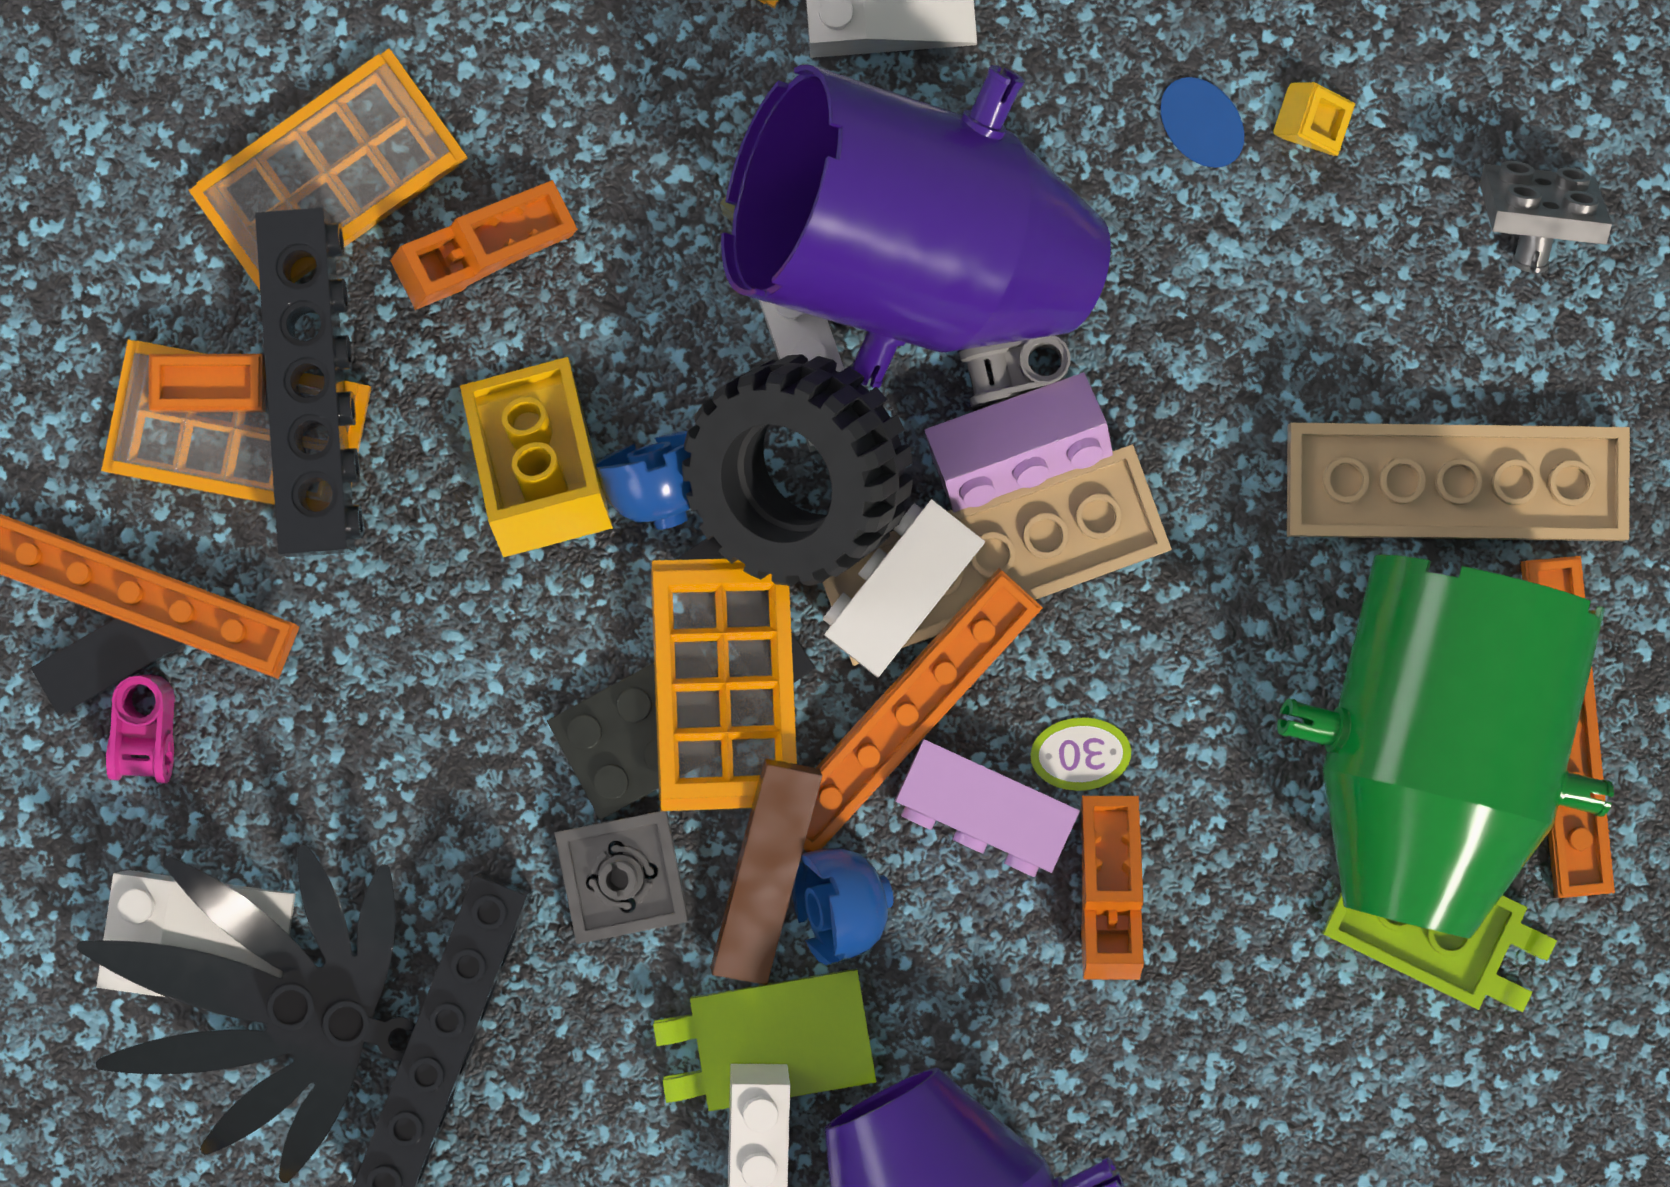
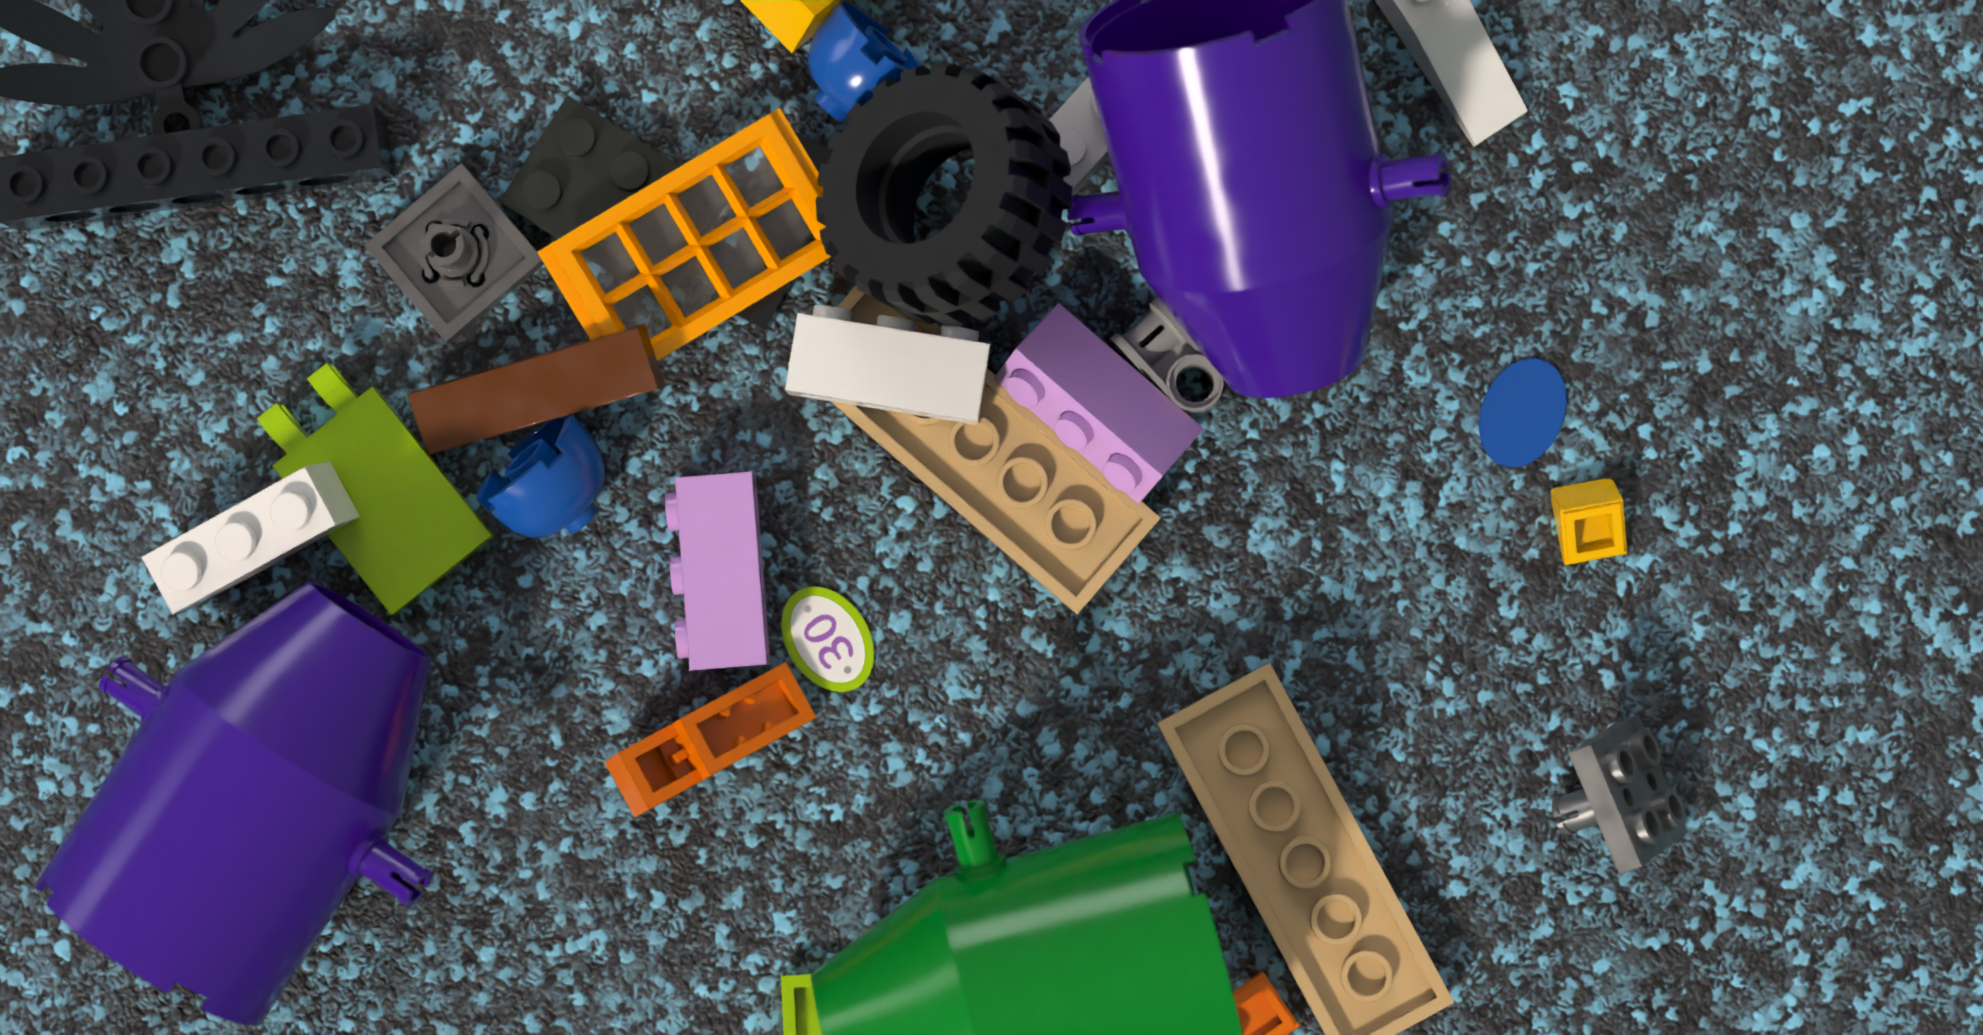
camera: 60 degrees right, 0 degrees up
orange tile [803,568,1043,852] -> none

